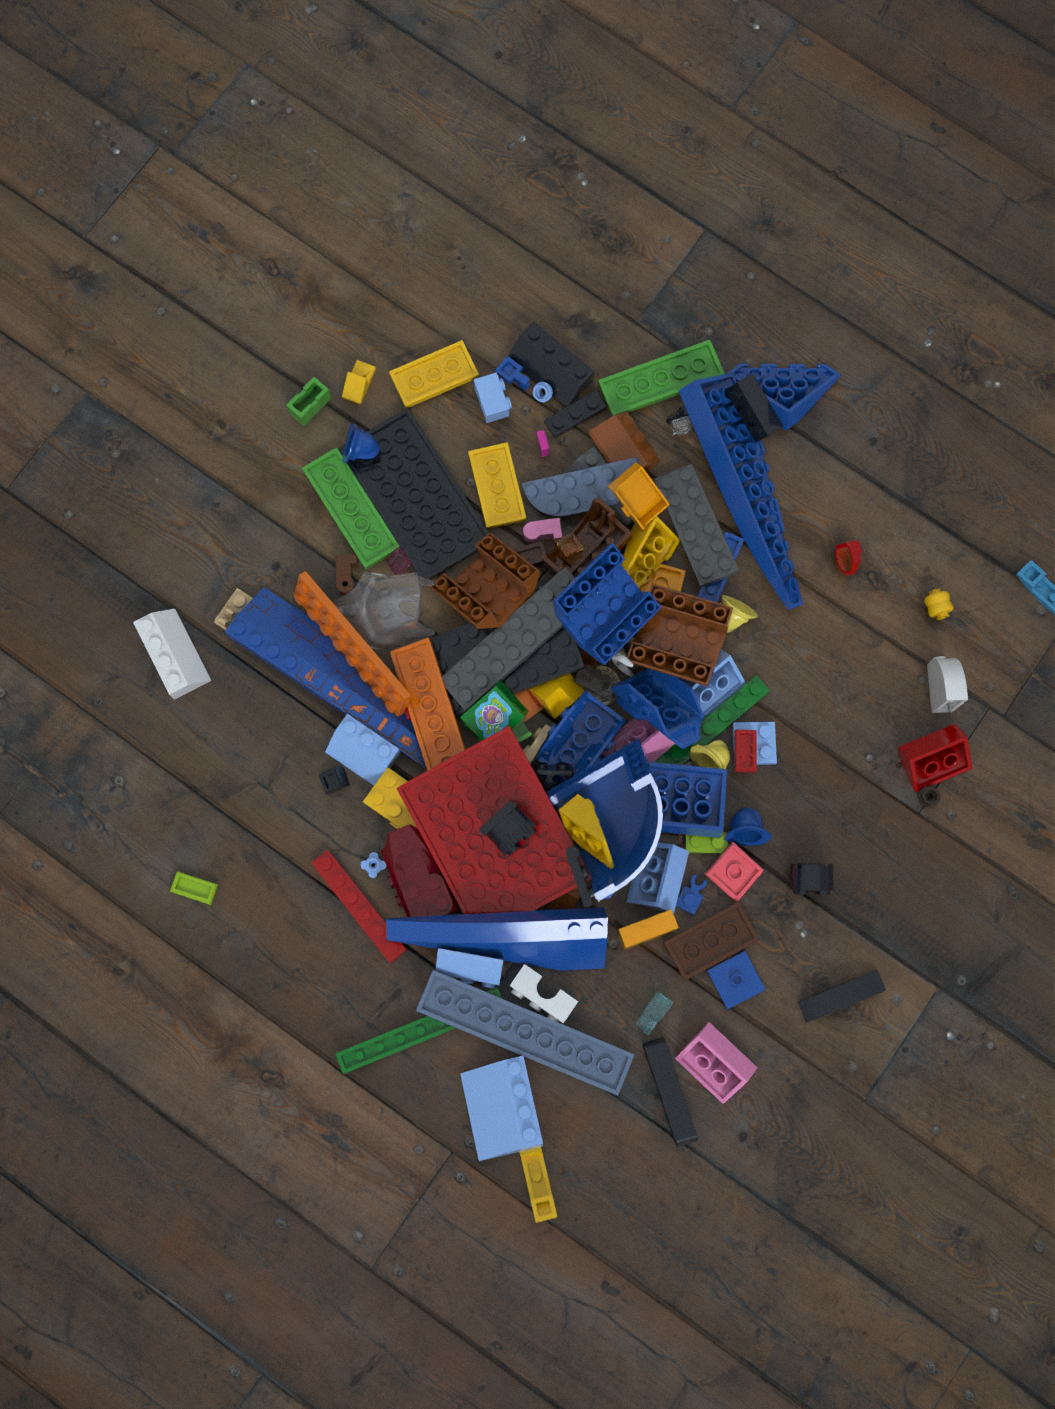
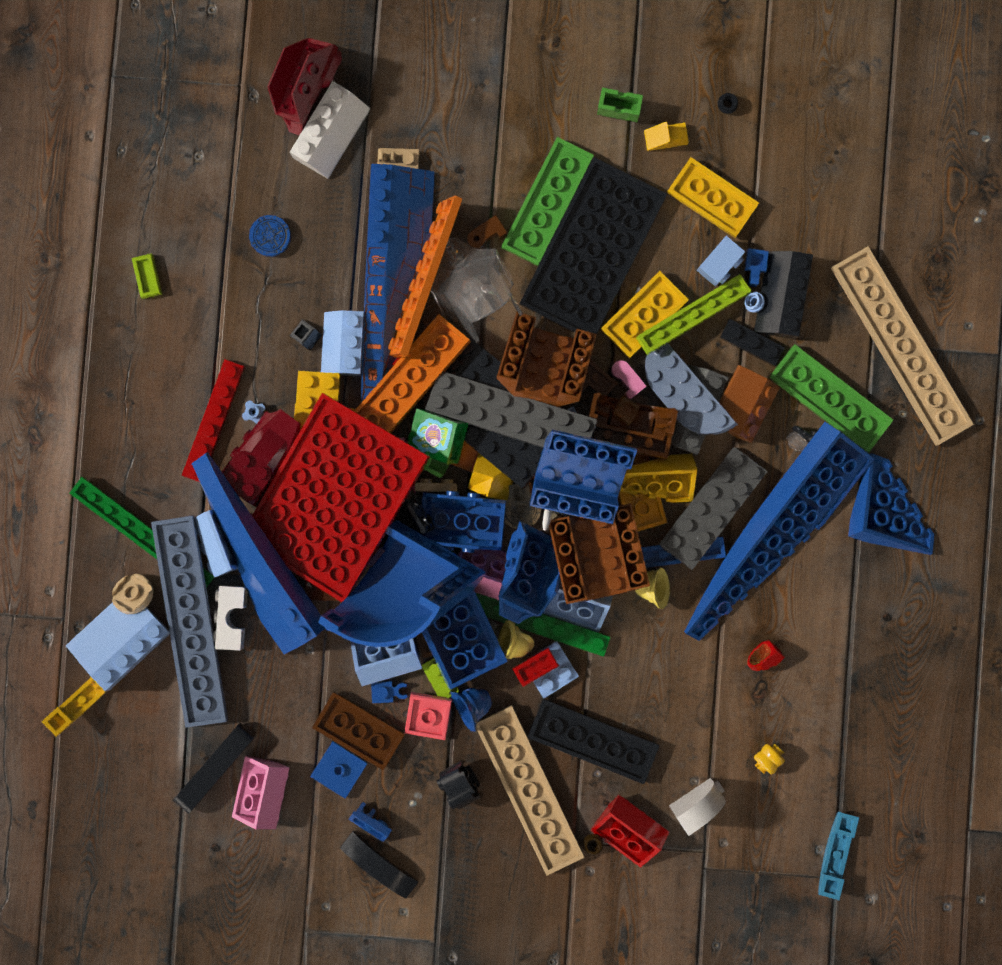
camera: 60 degrees right, 10 degrees up
blue piece [342,423,380,464] -> none
clear pink tile [386,547,412,577] -> none
black piece [479,800,537,856] -> none
dark pink tile [536,430,549,457] -> none
yellow slope [559,794,614,869] -> none
black plate [566,846,596,908] -> none
light orange container [608,462,670,530] -> none
light orange container [618,909,679,950] -> none
clear light blue leg [635,991,674,1035] -> none
black brick [725,373,783,443] -> none
none -> tan tile [112,574,154,614]
none -> blue tile [249,215,291,257]
none -> dark red slope [267,38,342,136]
none -> blue plate [348,802,392,842]
none -> tan plate [476,705,584,876]
none -> black plate [528,698,660,784]
none -> lime plate [636,274,751,355]
none -> black plate [717,93,738,114]
none -> tan plate [831,246,974,446]

